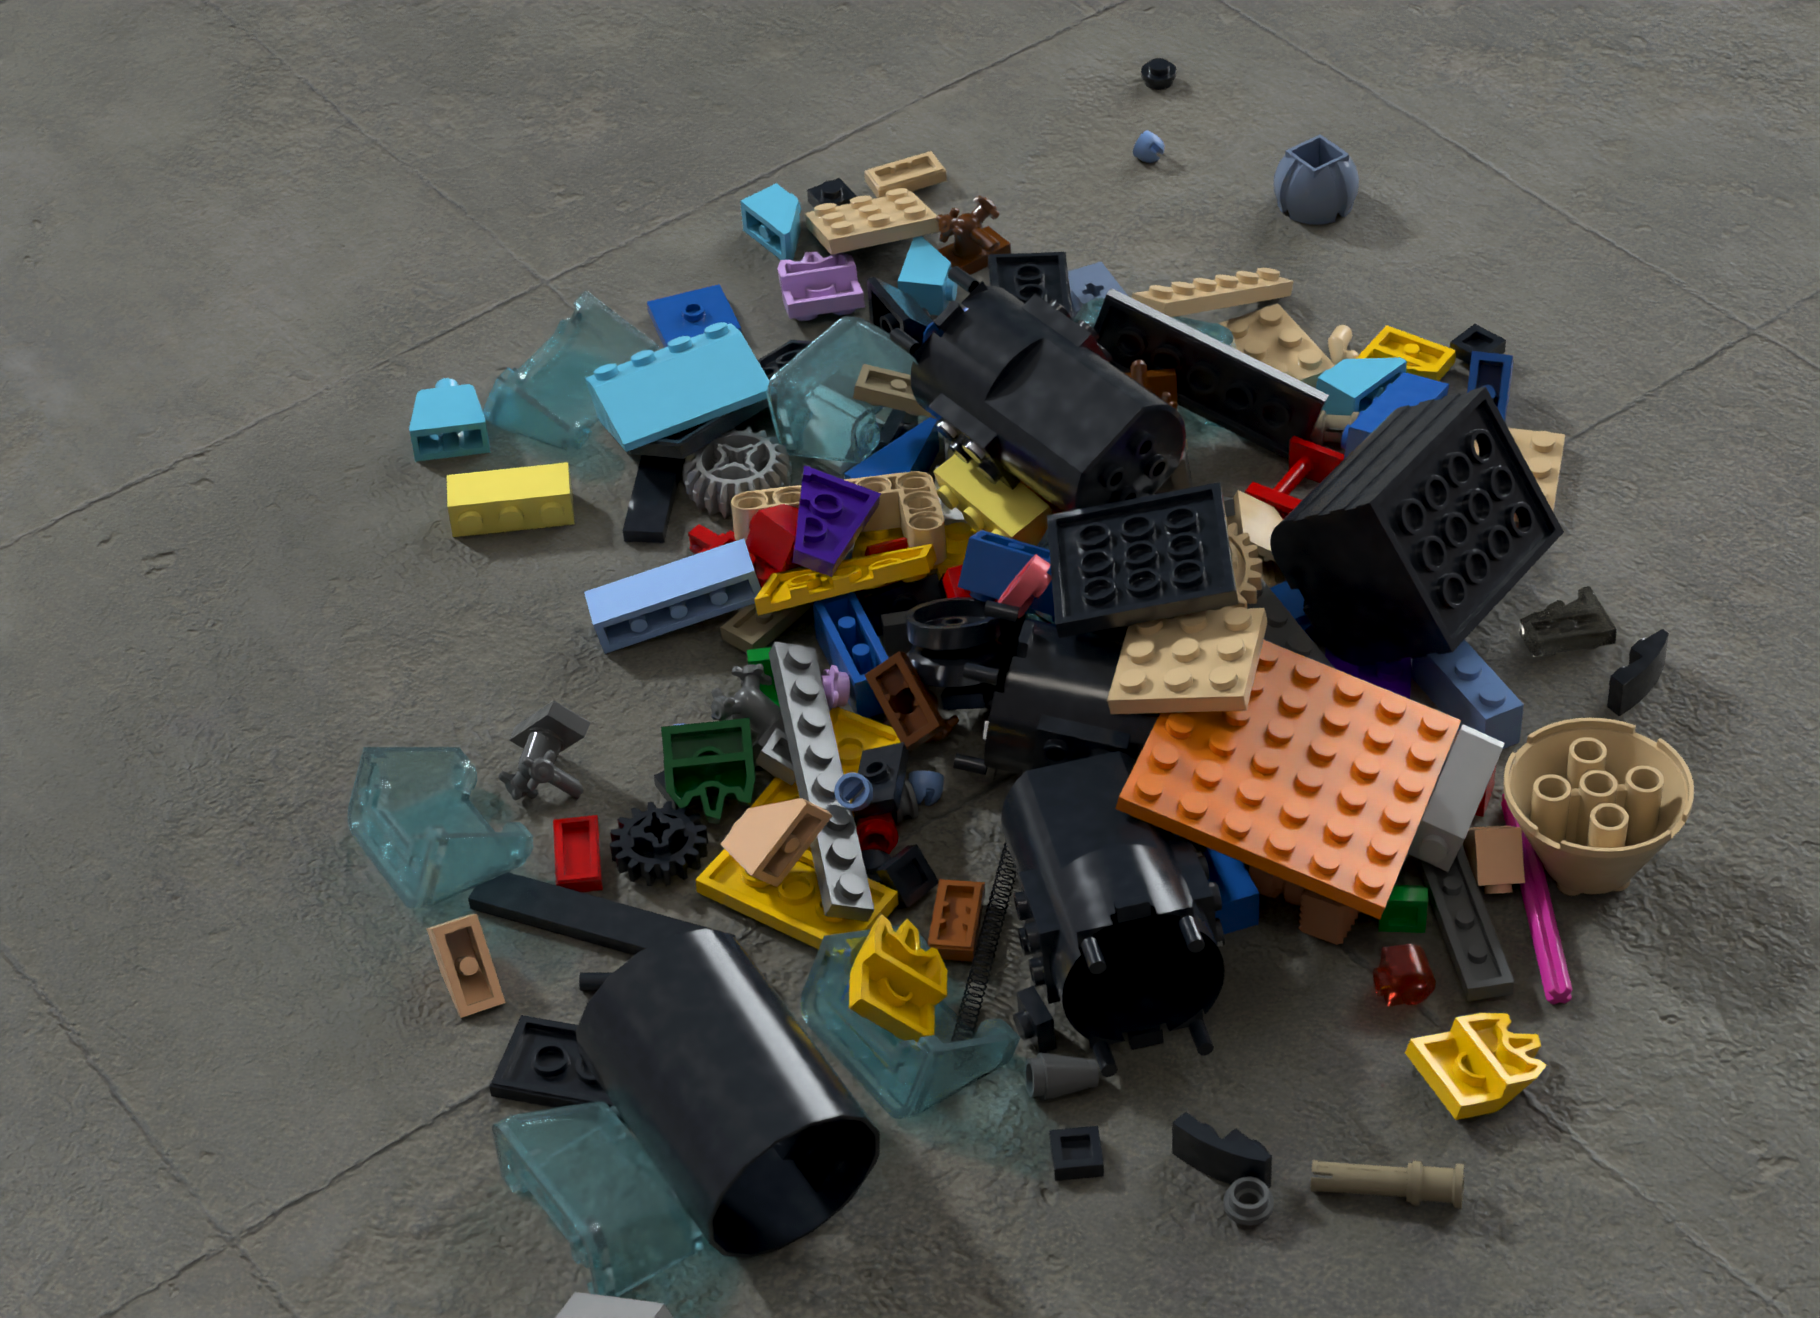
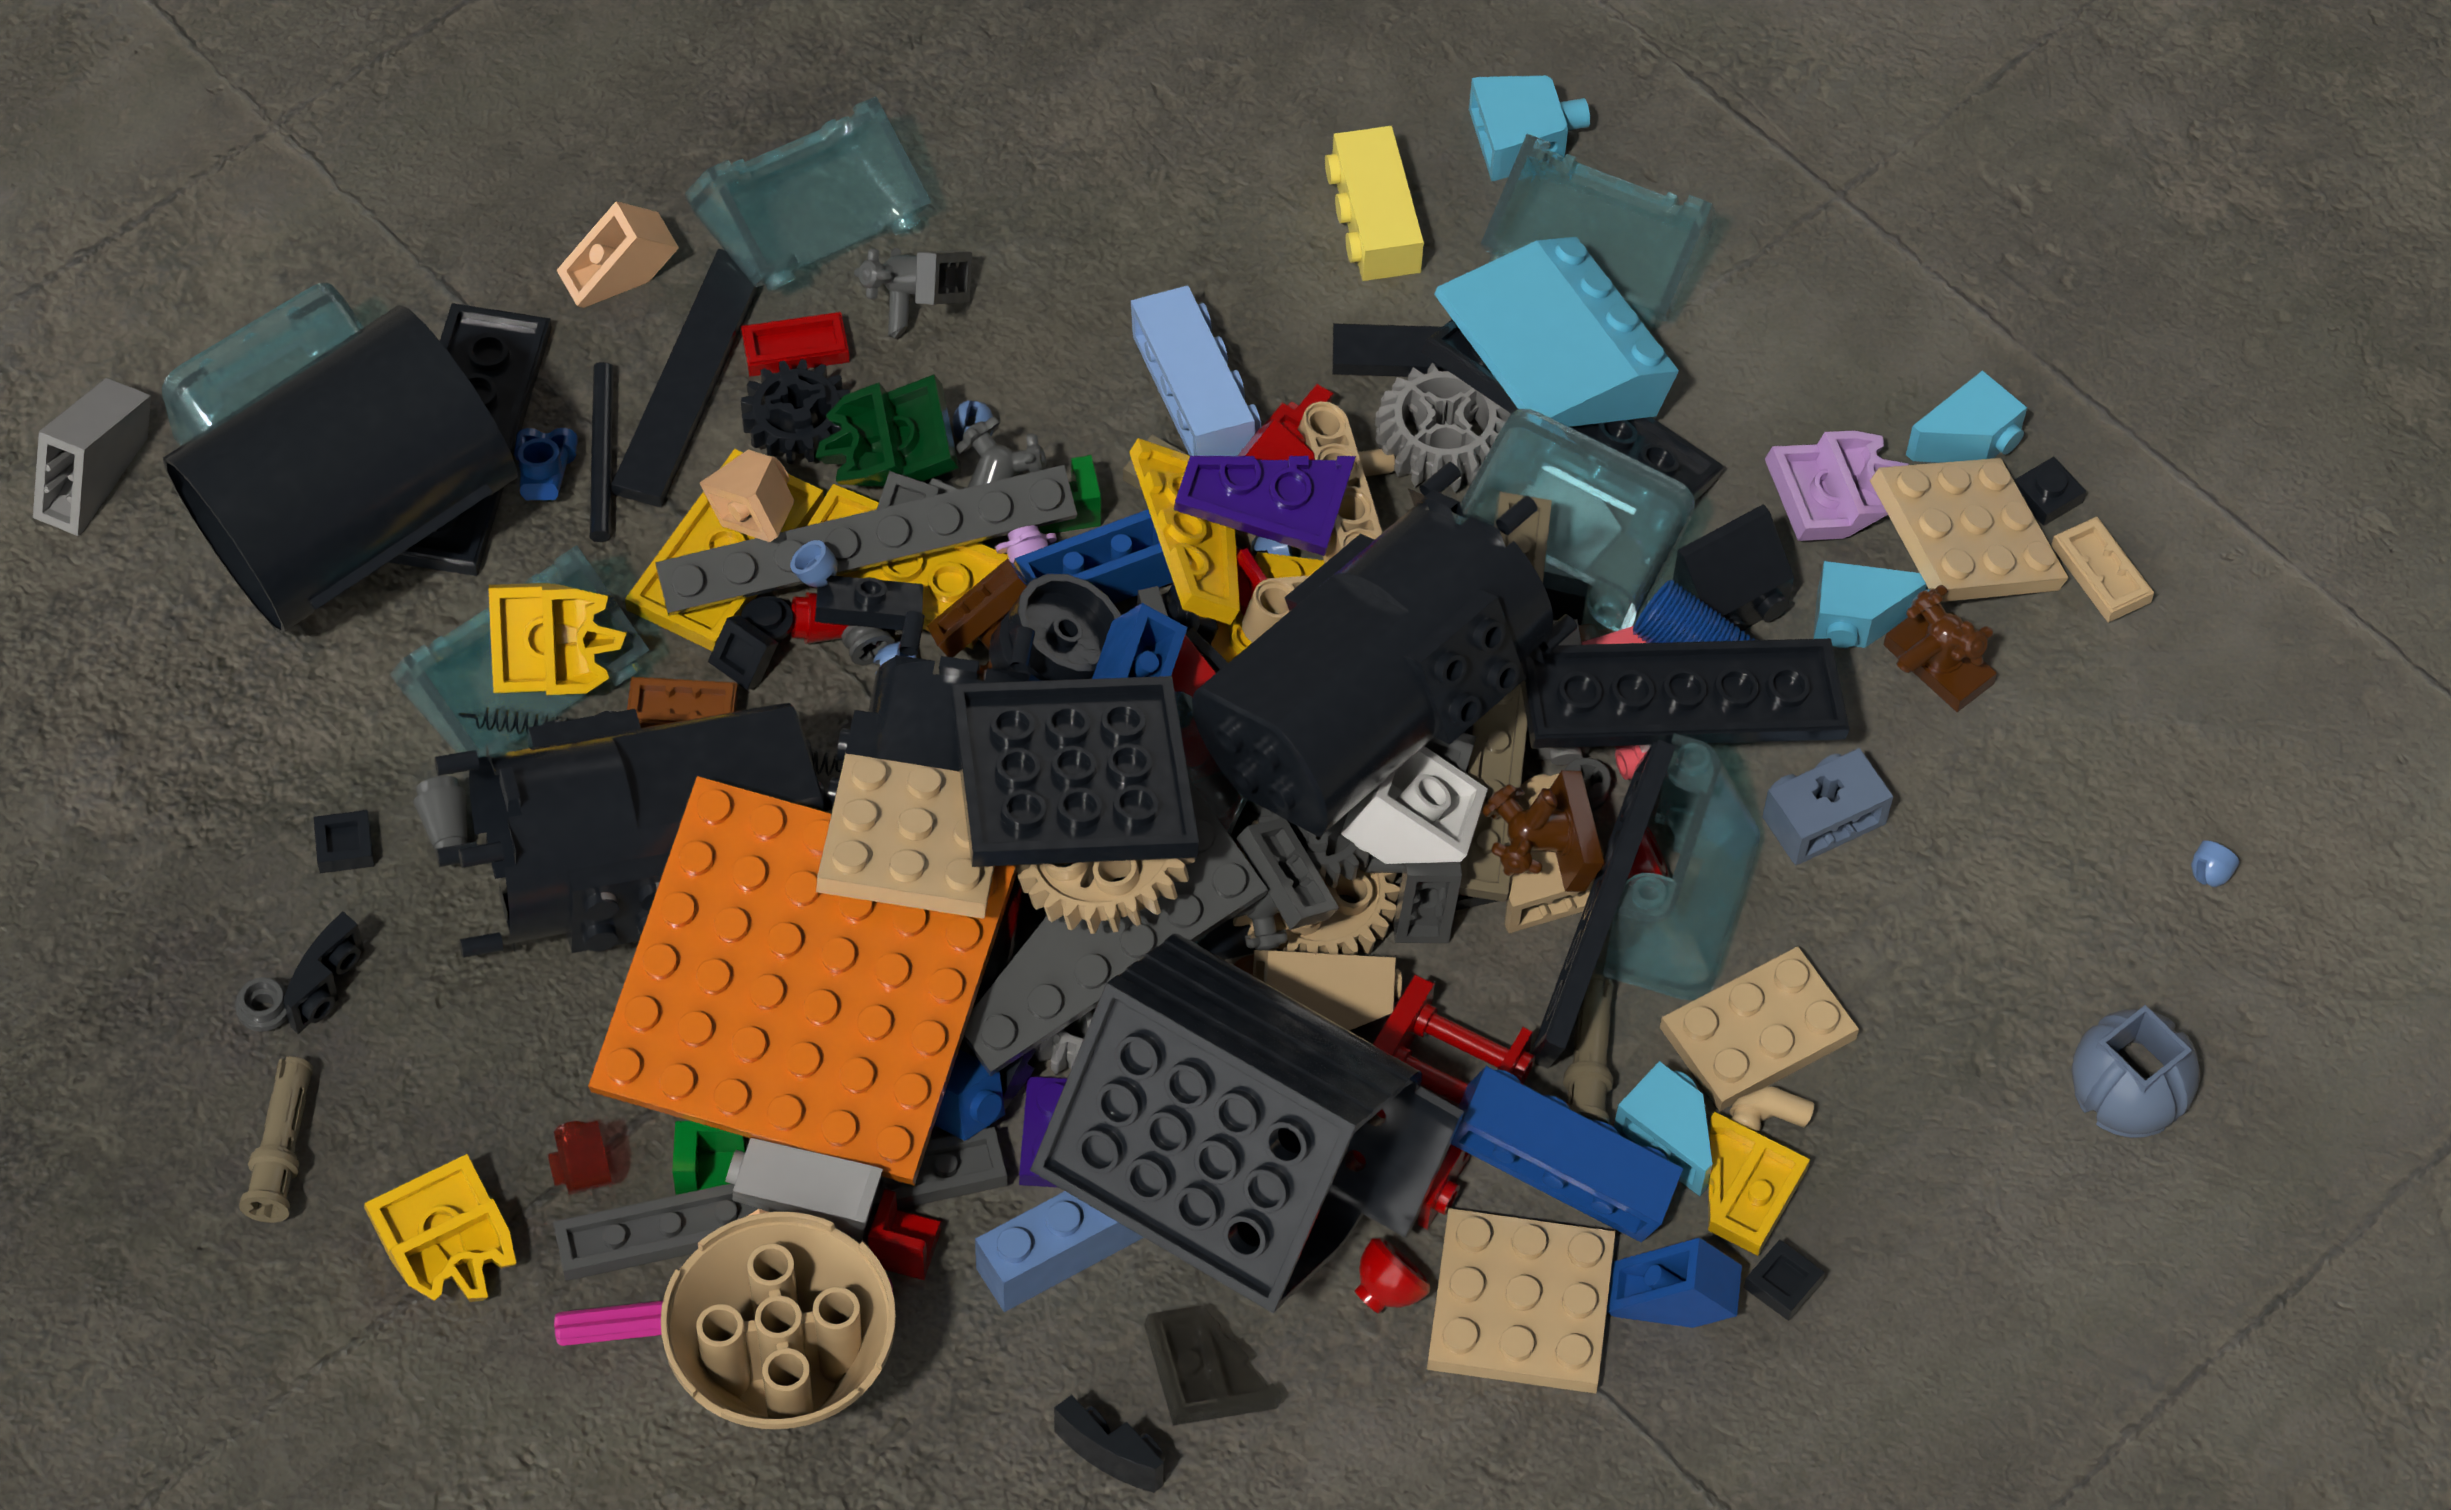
camera: 80 degrees right, 15 degrees up
blue plate [647,284,742,348] -> none
coral plate [997,554,1052,619] -> none
tan plate [1132,268,1294,317] -> none
black plate [1141,58,1177,90] -> none

